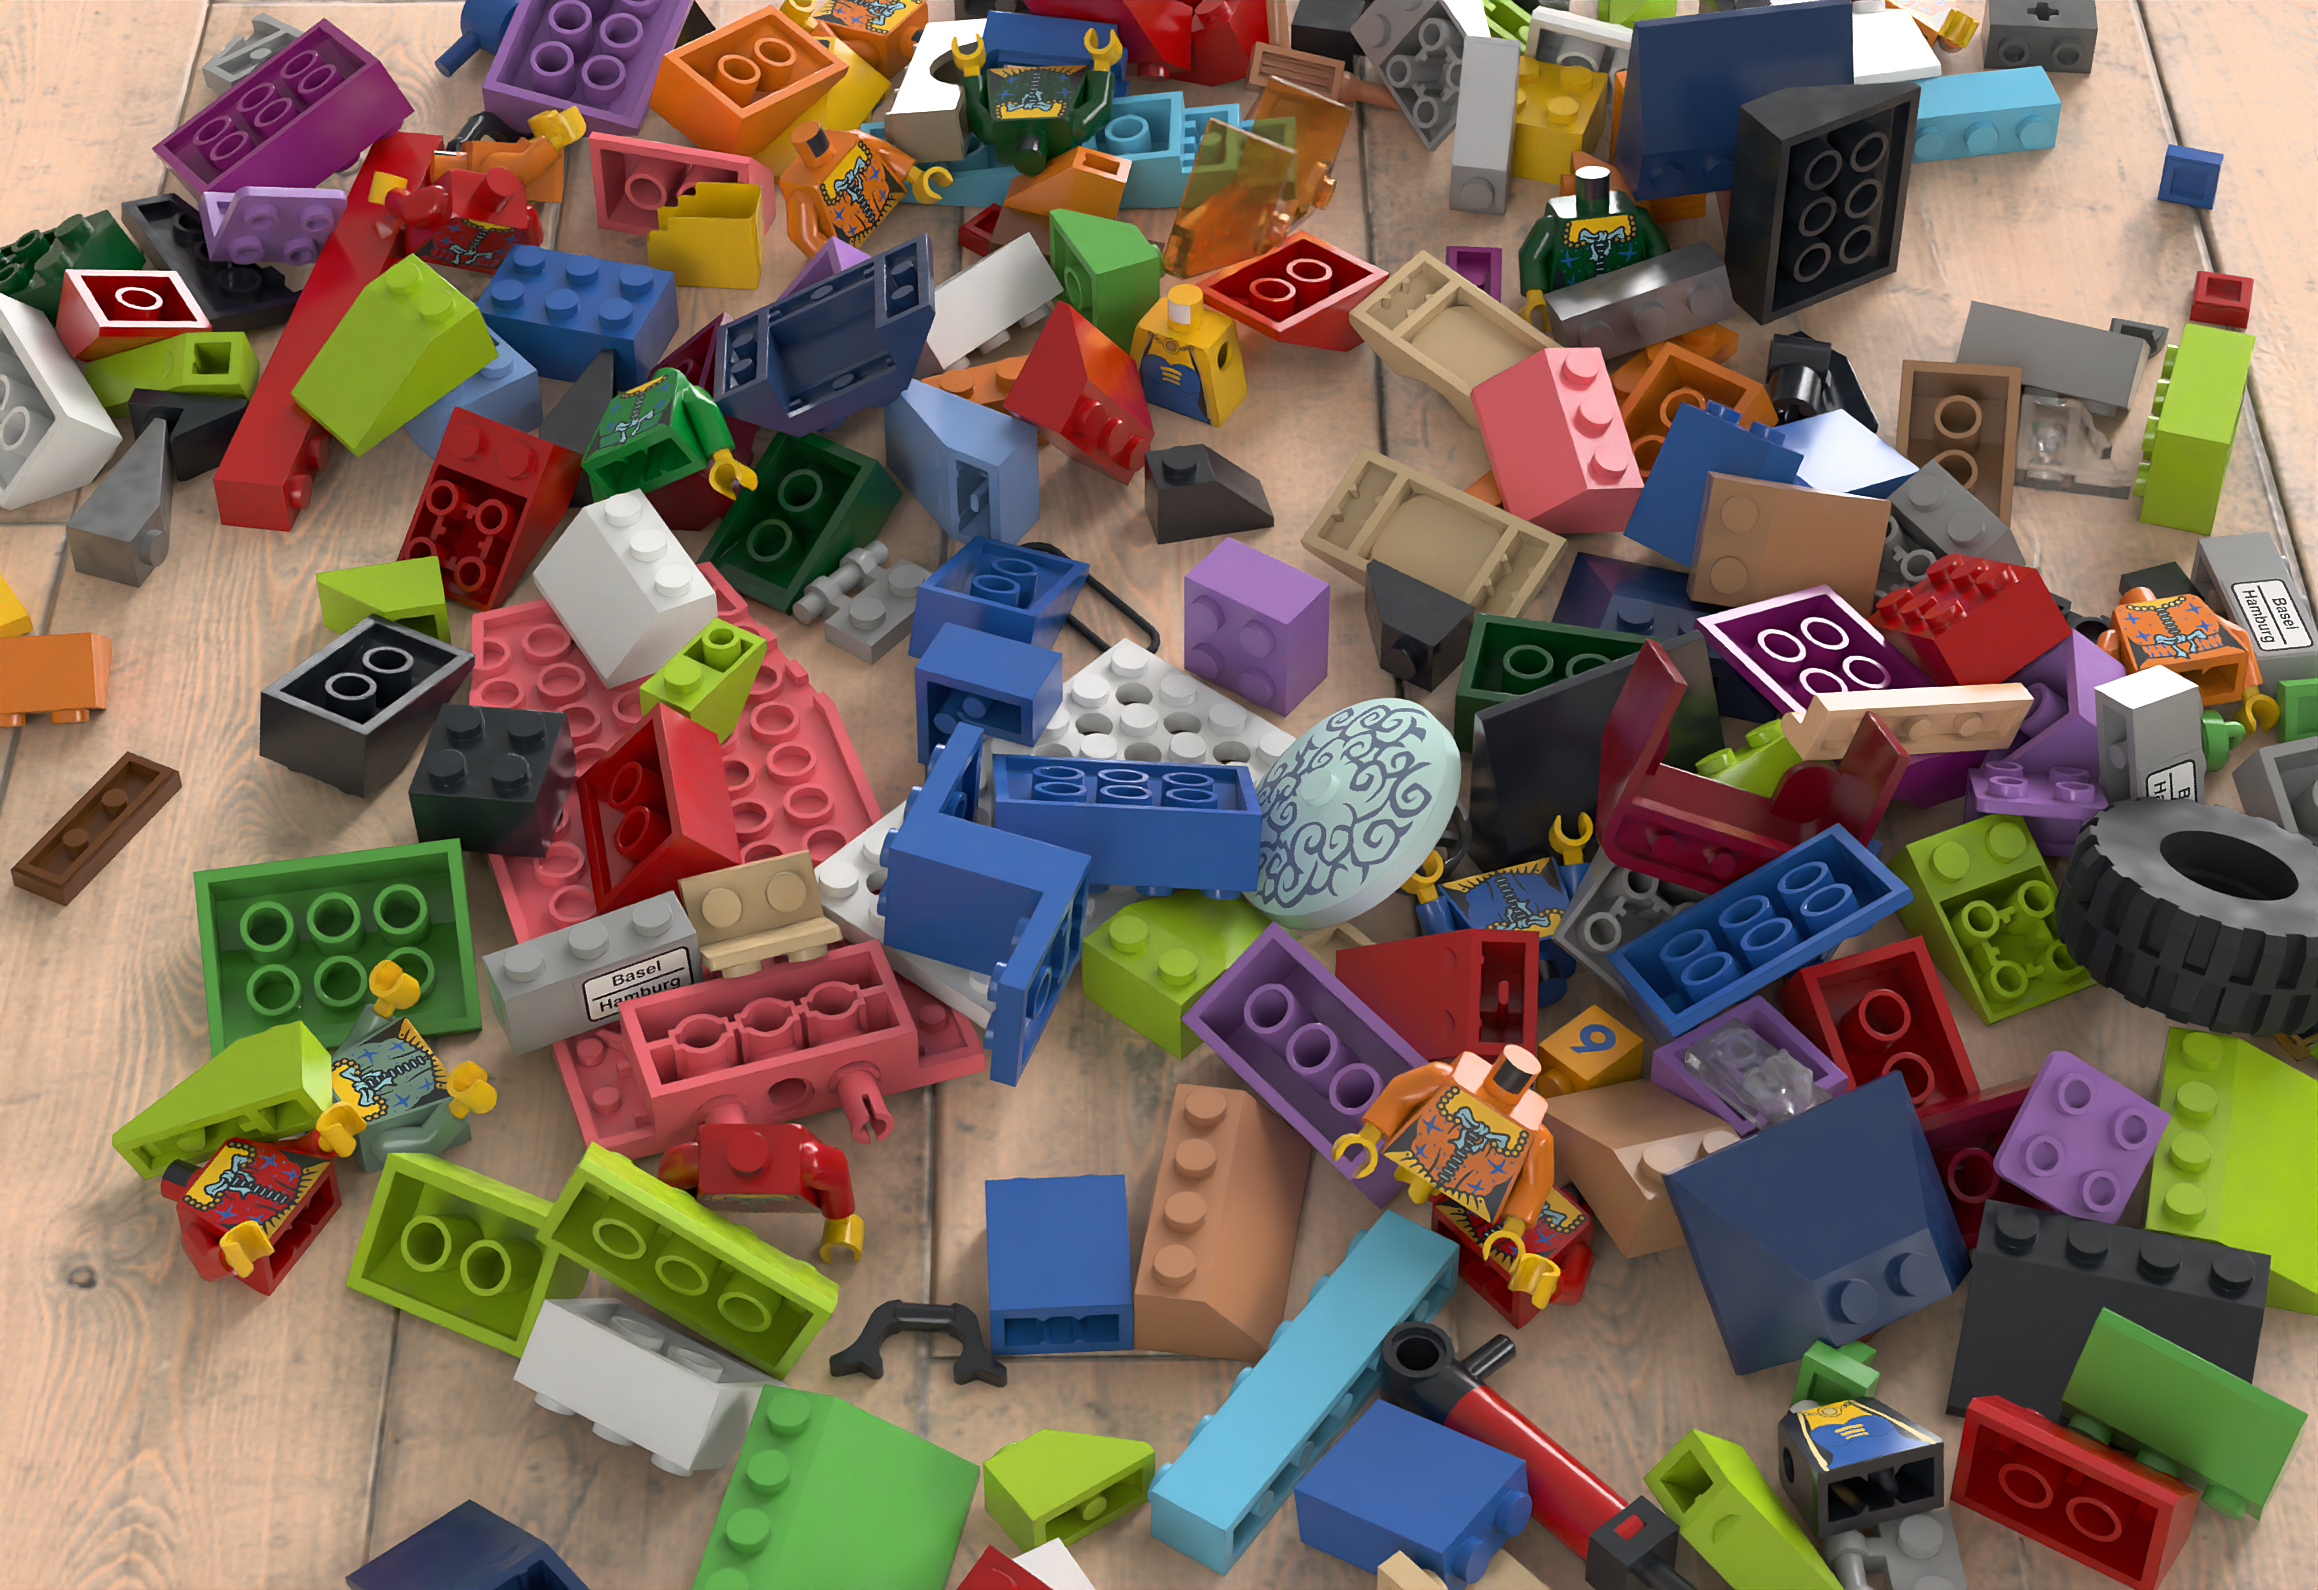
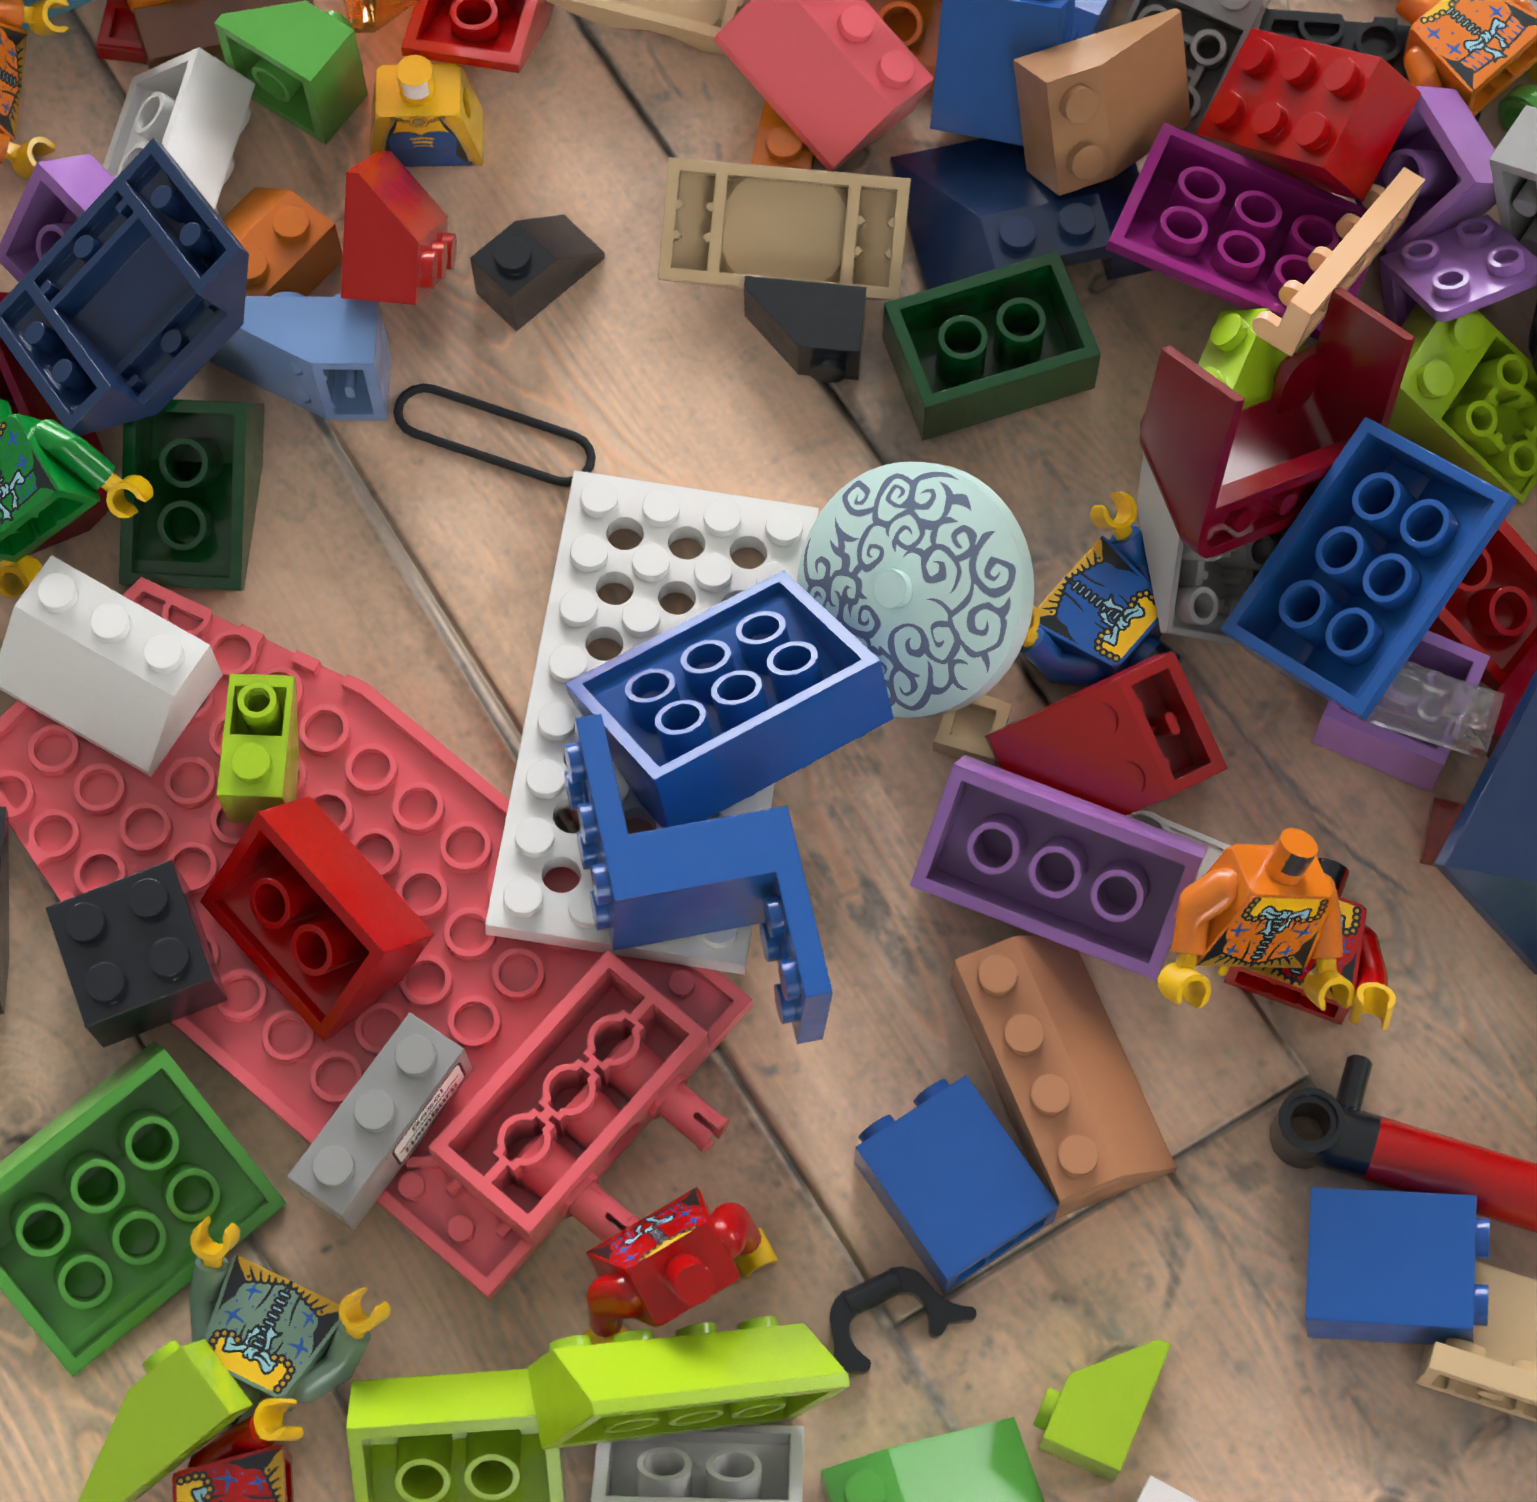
camera: 30 degrees left, 25 degrees up
tan bracket [677,850,842,978] -> none
light grey plate [792,540,933,665] -> none
blue slope [908,535,1090,659] -> none
blue brick [915,622,1063,765] -> none
lime slope [1082,889,1302,1061] -> none
medium azure brick [1147,1209,1460,1576] -> none
medium lavender brick [1184,536,1330,717] -> none
black slope [1467,629,1726,874] -> none
light orange brick [1535,1004,1644,1099] -> none
medium nougat slope [1541,1078,1741,1259] -> none

